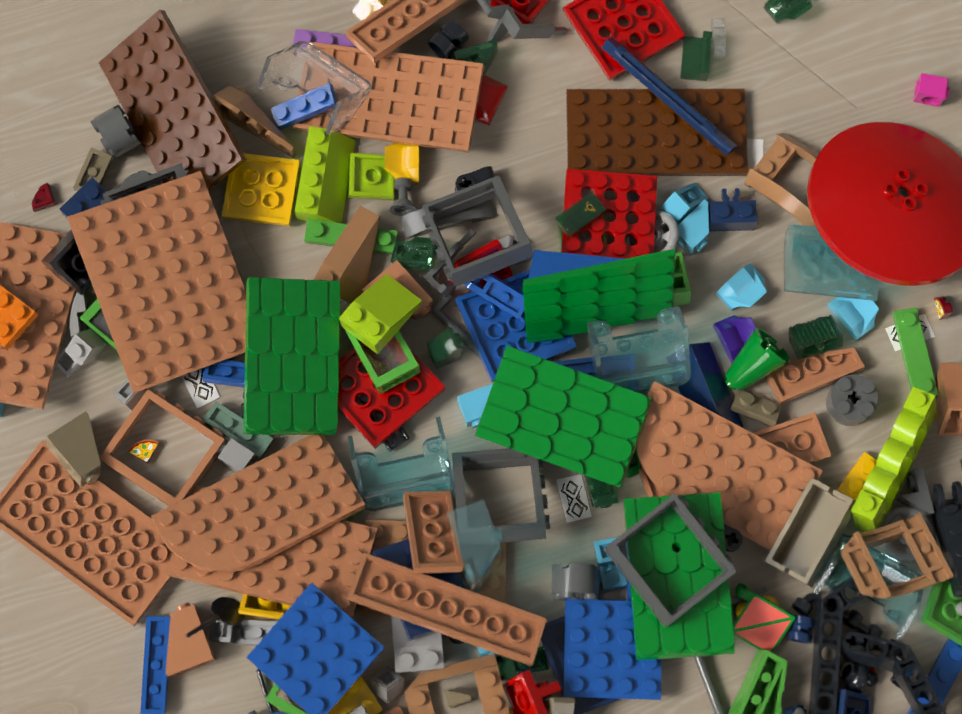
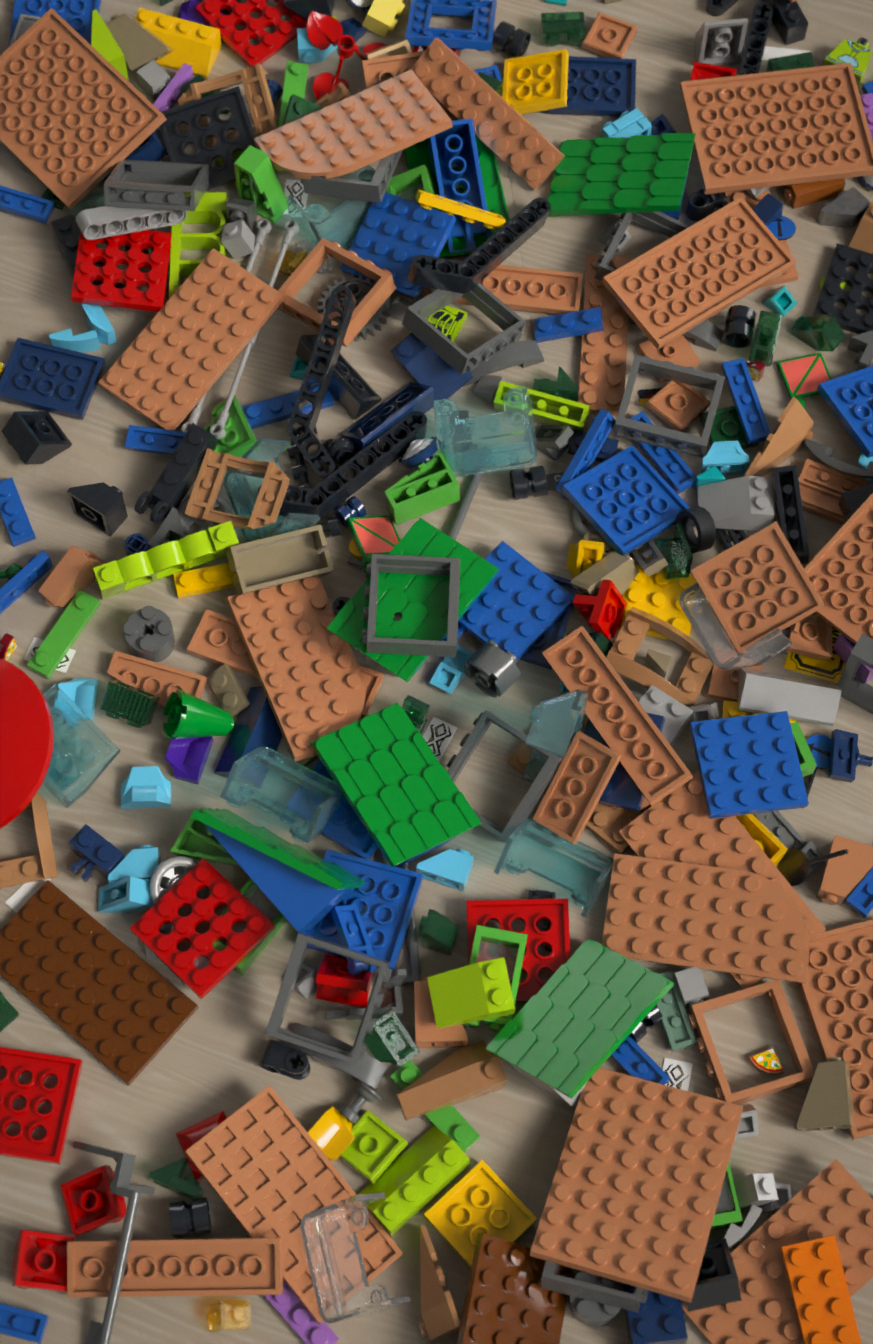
camera: 140 degrees left, 10 degrees down
plate [271,83,338,130] -> none
clear green tile [555,192,606,237] -> none
dark blue piece [601,37,737,156] -> none
none -> dark blue wheel [124,534,149,556]

